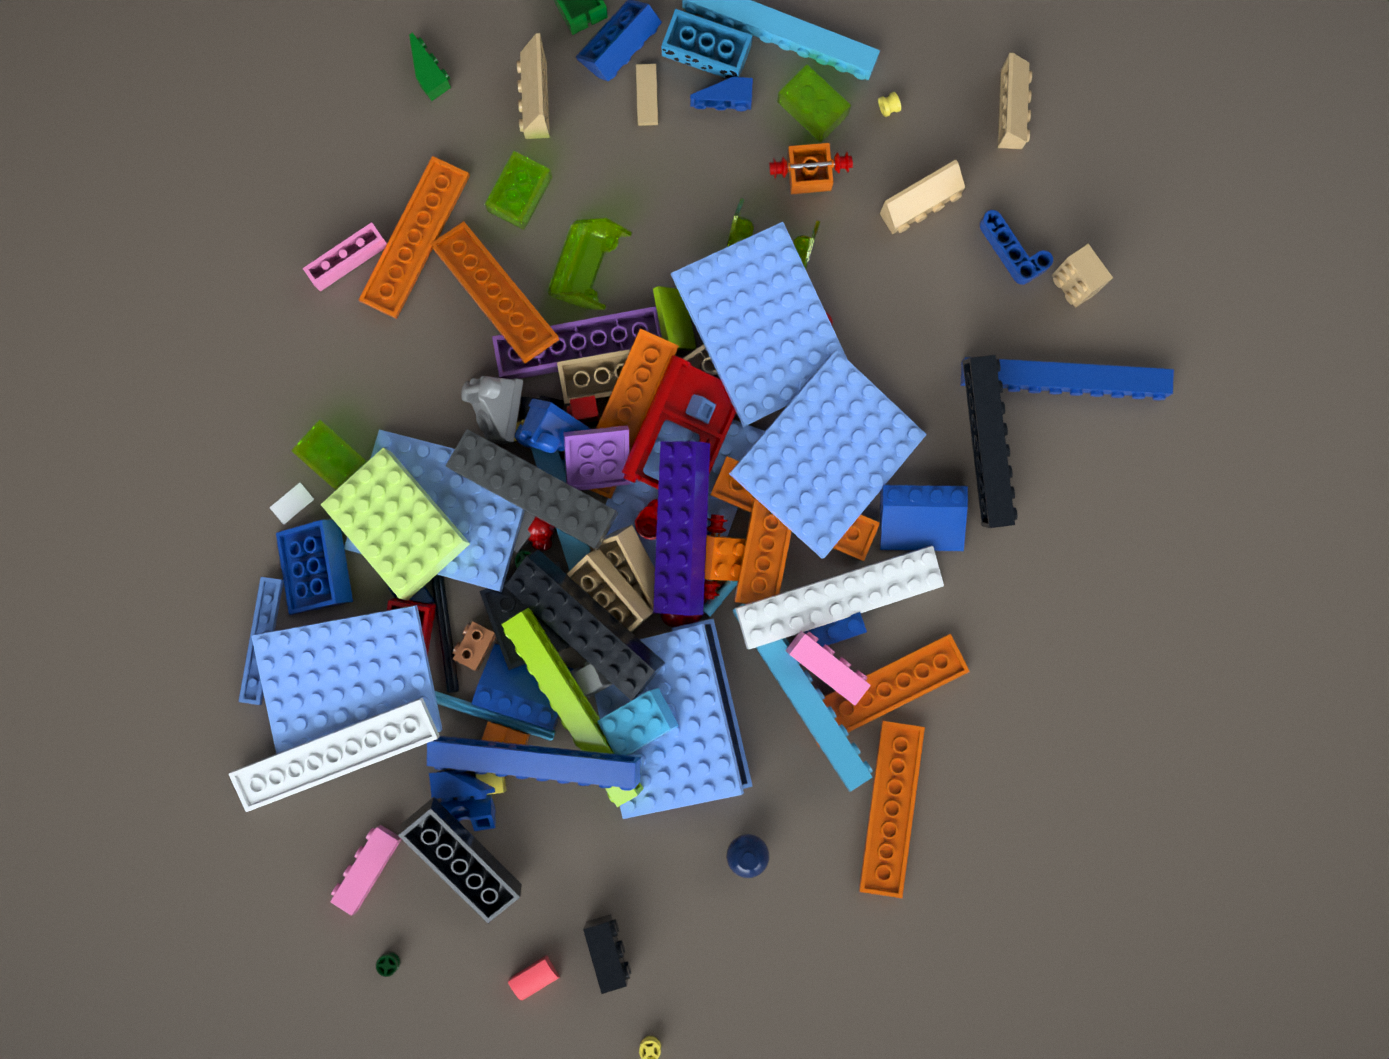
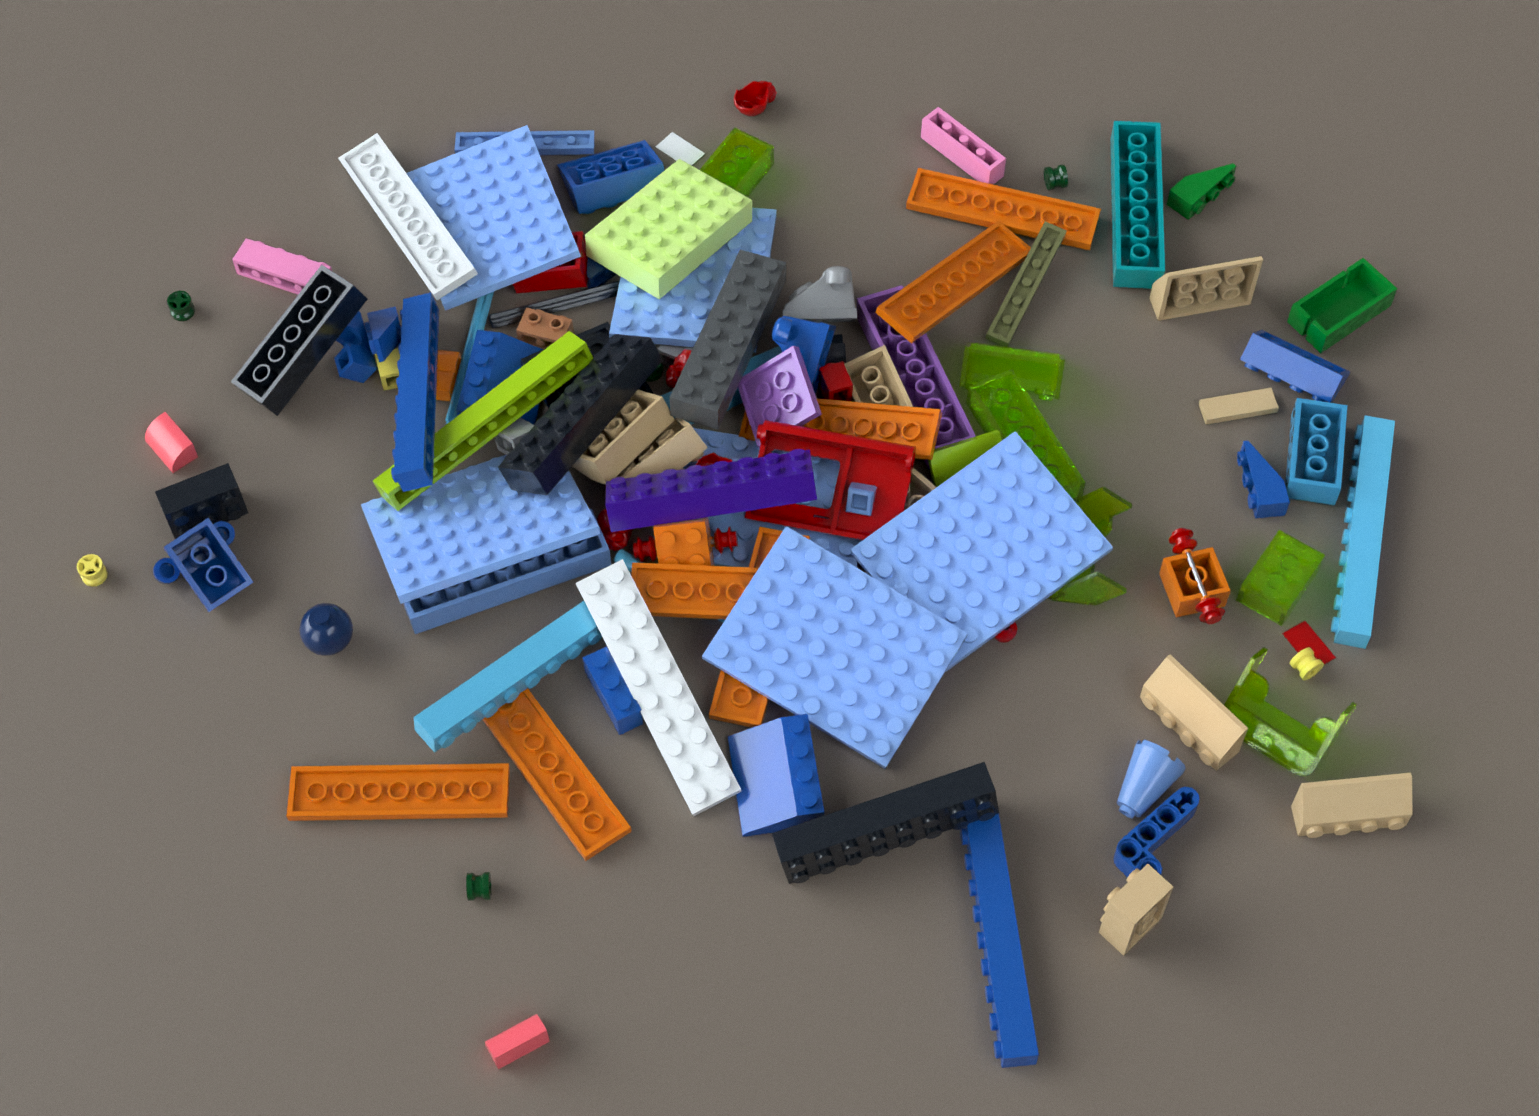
camera: 80 degrees right, 25 degrees down
clear neon green brick [485,151,553,230] -> none
medium azure brick [597,688,679,755] -> none
bright pink brick [785,631,871,705] -> none
none -> blue piece [153,518,253,612]
none -> dark green wheel [466,872,492,901]
none -> coral brick [485,1014,550,1070]
none -> red hair [734,81,777,116]
none -> clear neon green brick [966,369,1086,502]
none -> olive plate [985,221,1067,348]
none -> dark green wheel [1044,164,1068,190]
none -> teal brick [1110,121,1165,289]
none -> medium blue cone [1117,740,1186,819]
none -> clear neon green windscreen [1224,647,1357,776]
none -> red sticker [1282,621,1336,665]

